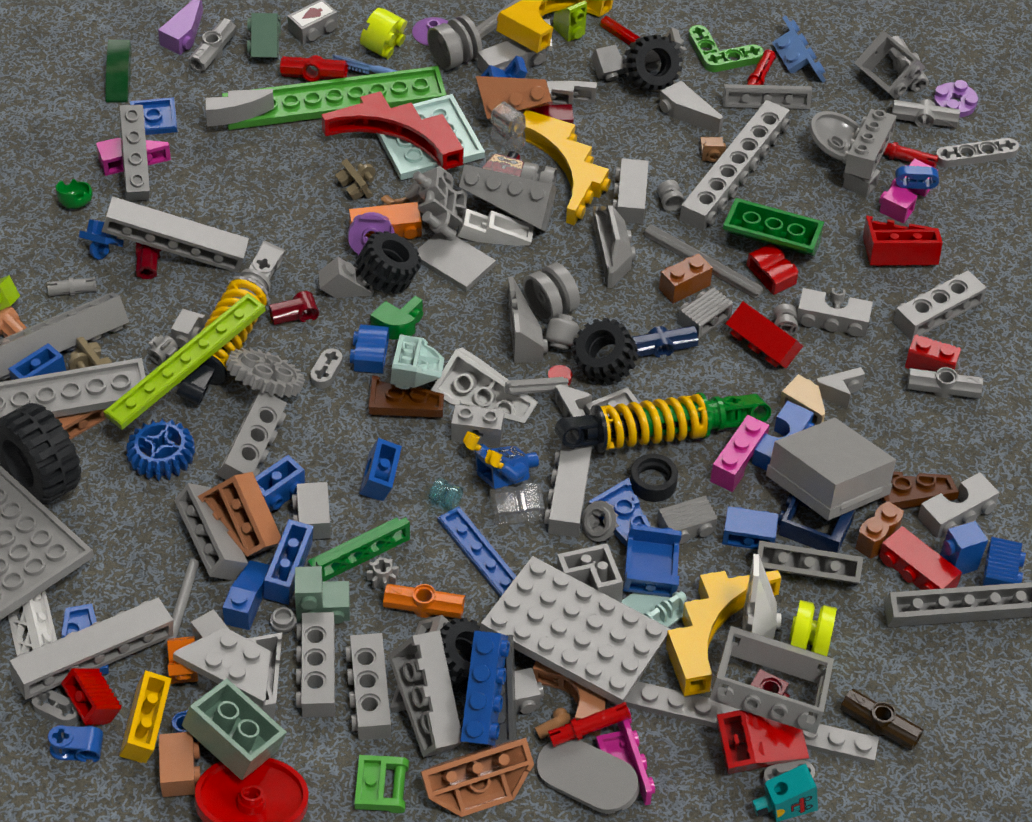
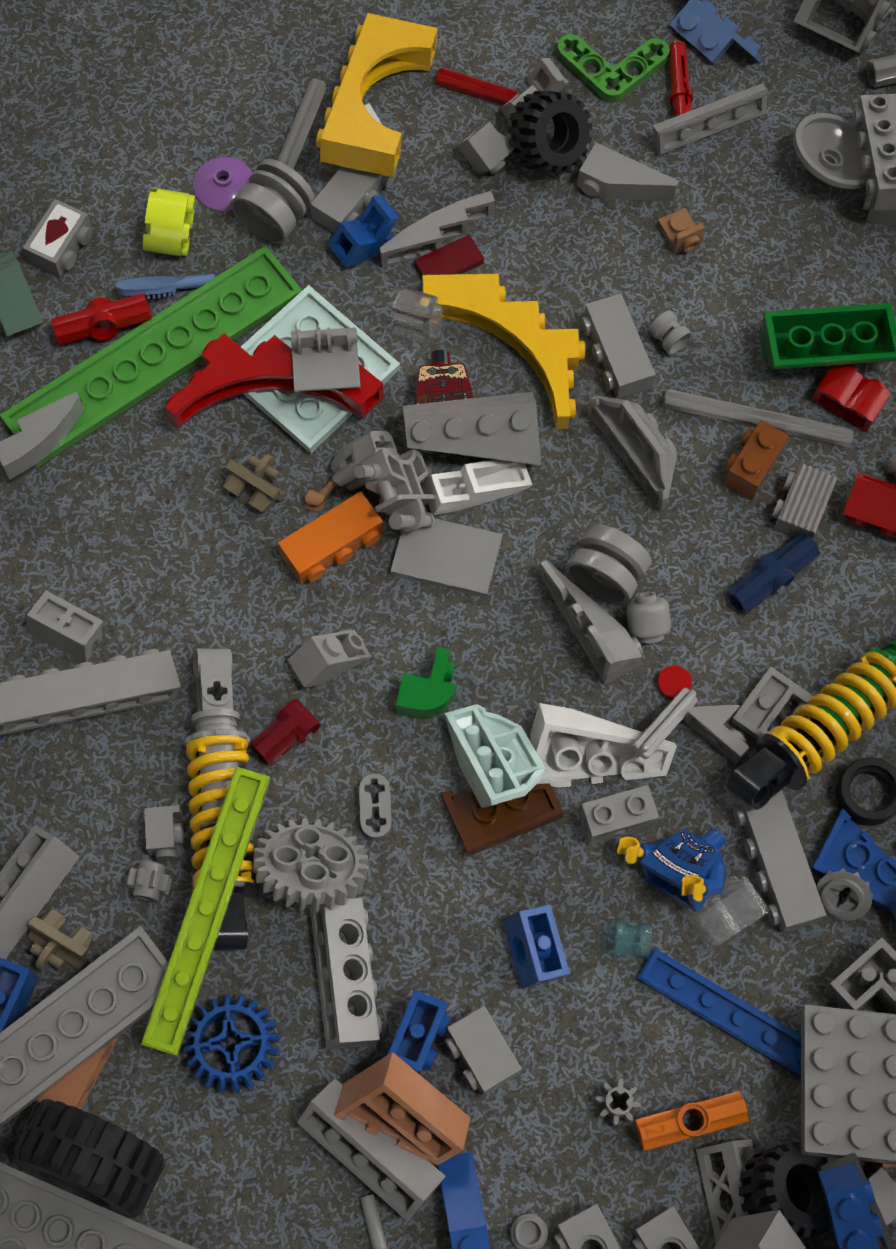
camera: 25 degrees left, 20 degrees up
dark red piece [136,242,161,279] -> none
blue brick [263,519,314,605] -> none
sand green brick [295,566,350,624] -> none
green fence [307,517,410,582] -> none
medium lavender plate [348,212,395,255] -> none
blue brick [350,324,389,374] -> none
black tyre [356,231,421,294] -> none
nougat wedge [476,76,553,121] -> none
light grey wheel [521,162,557,186] -> none
lime slope [553,0,587,42] -> none
black tyre [572,318,638,385] -> none
light grey brick [680,100,791,231] -> none
none -> light grey hinge [27,591,103,662]
none -> light grey hinge [291,326,360,392]

